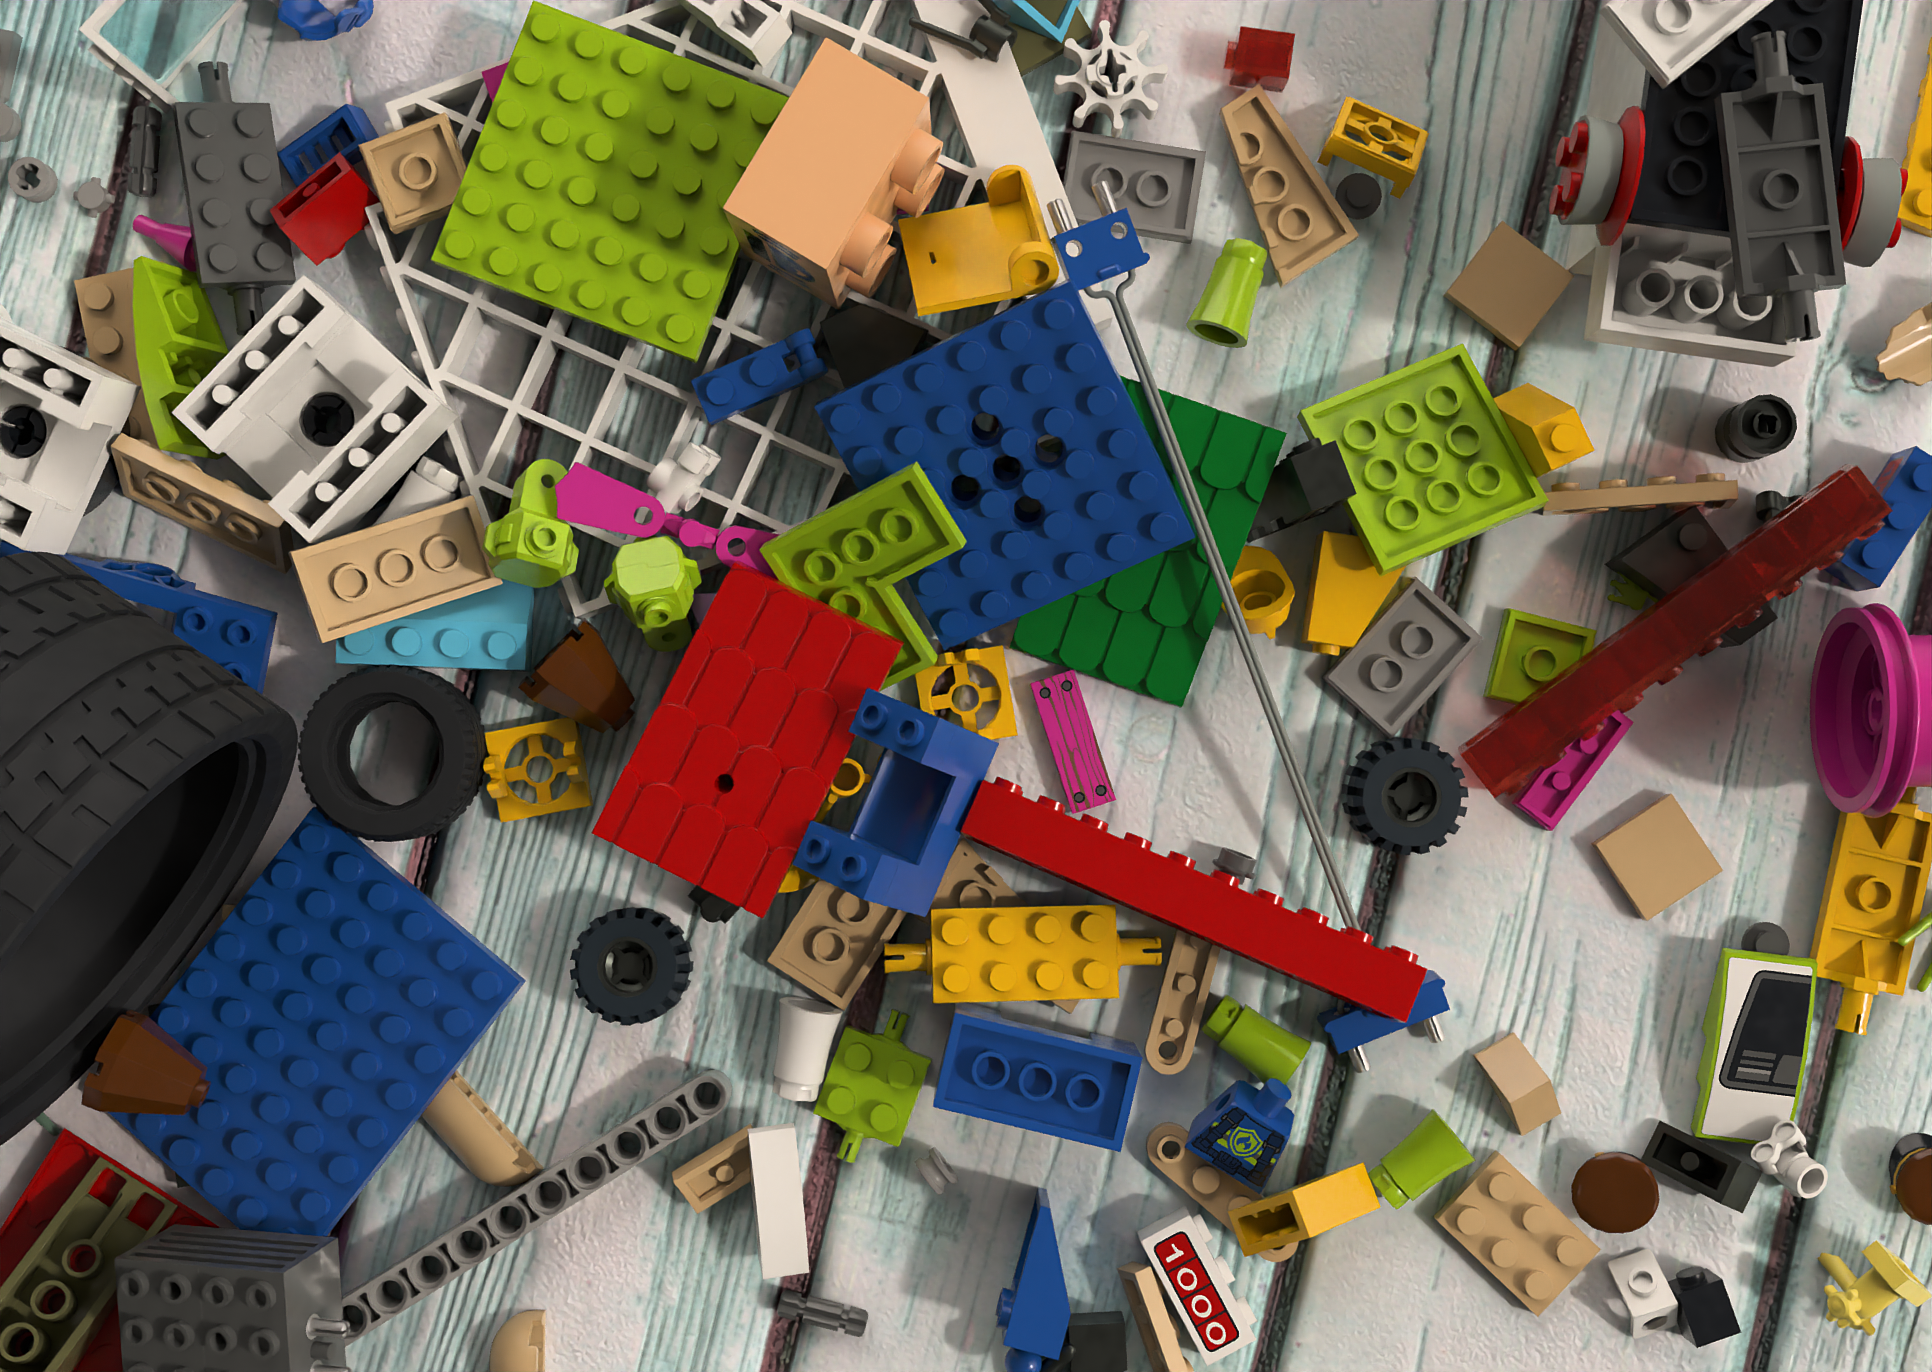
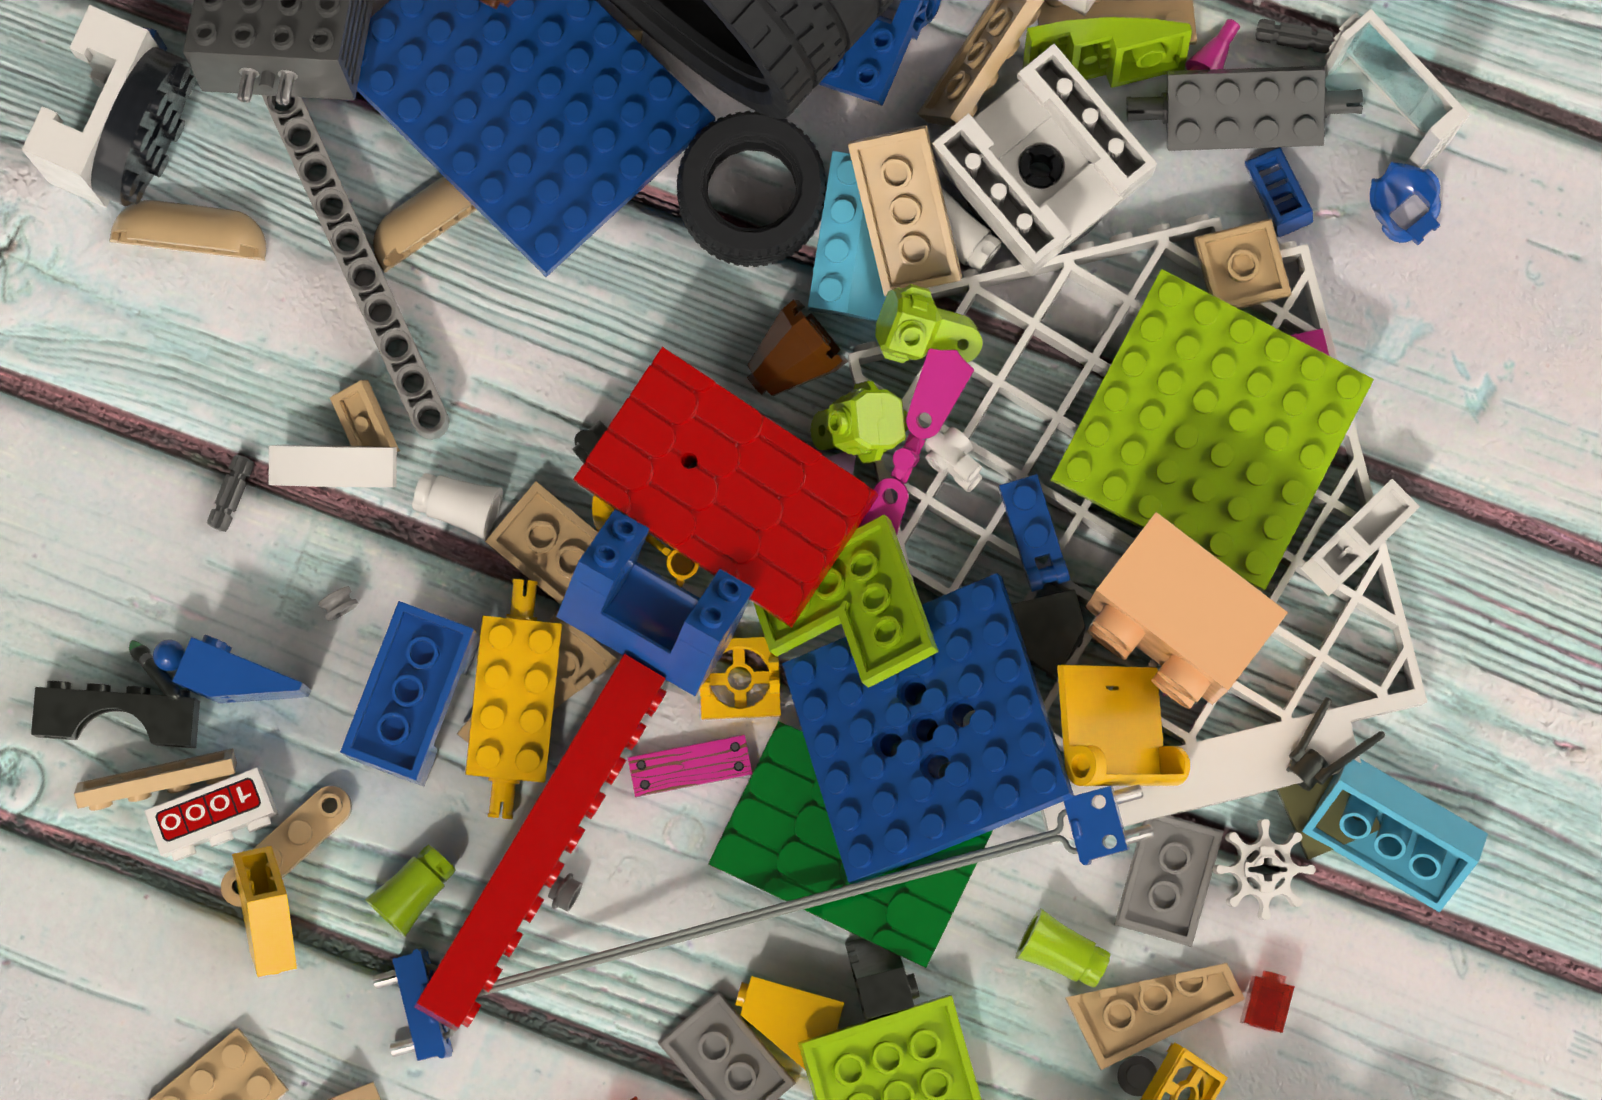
camera: 90 degrees right, 5 degrees down
red brick [269,152,380,266] -> none
yellow piece [483,717,593,823] -> none
black wheel [570,907,694,1026] -> none
lime plate [813,1009,933,1163] -> none
tan plate [1144,929,1221,1075] -> none
blue torso [1185,1078,1295,1194] -> none
yellow piece [1221,546,1295,640] -> none
black wheel [1341,737,1469,855] -> none
lime plant [1368,1109,1476,1210] -> none

